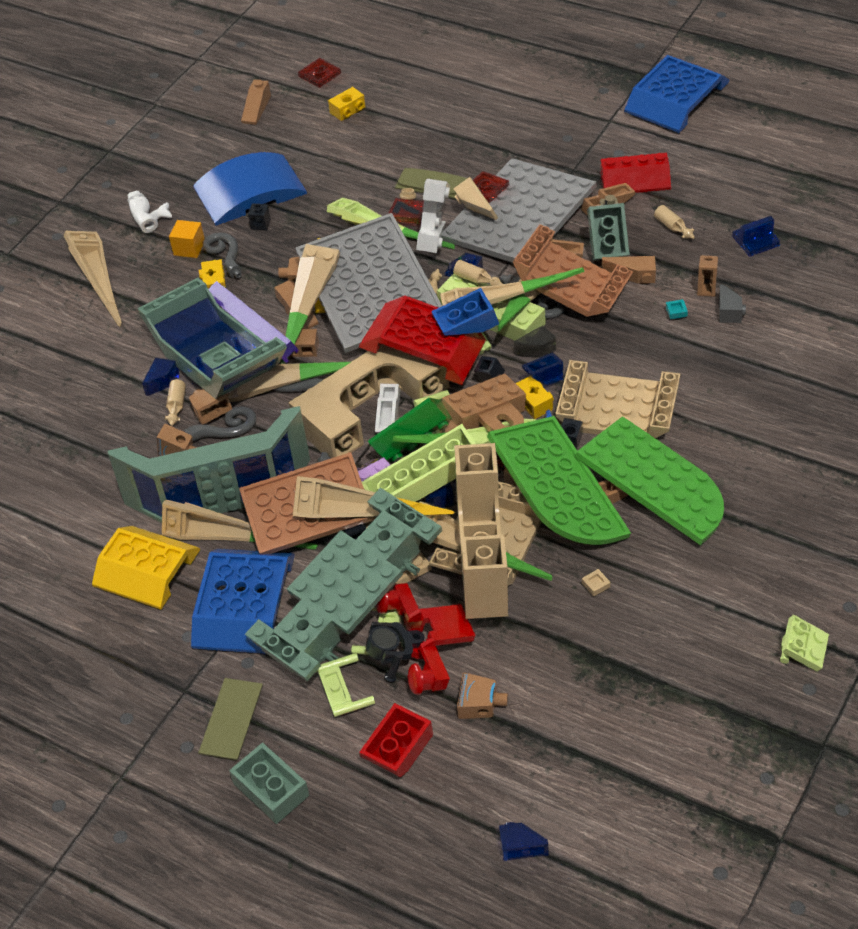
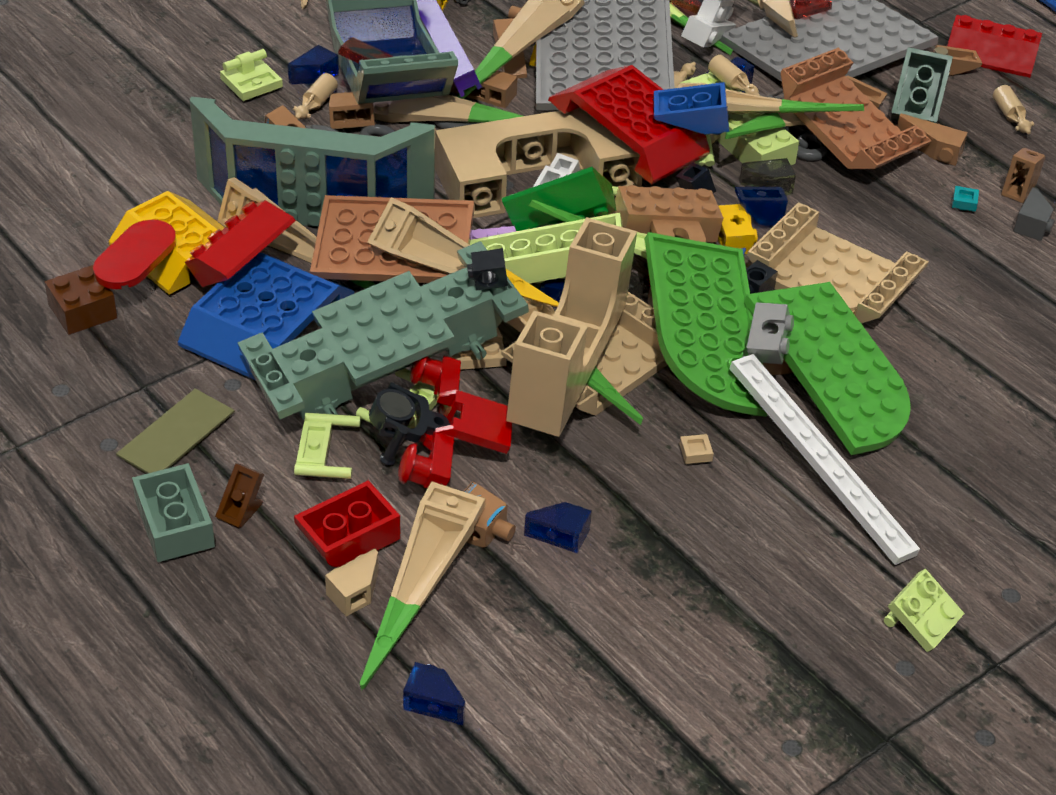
camera: 15 degrees right, 5 degrees down
none -> reddish brown brick [44,265,117,335]
none -> red tile [93,220,176,289]
none -> red slope [185,200,296,287]
none -> reddish brown slope [215,463,264,528]
none -> yellowish green plate [220,49,283,101]
none -> tan slope [325,549,379,617]
none -> clear red tile [338,37,393,64]
none -> tan plate [360,482,485,690]
none -> black brick [467,248,508,291]
none -> clear blue slope [524,502,592,553]
none -> white plate [729,354,920,565]
none -> light grey brick [747,302,794,364]

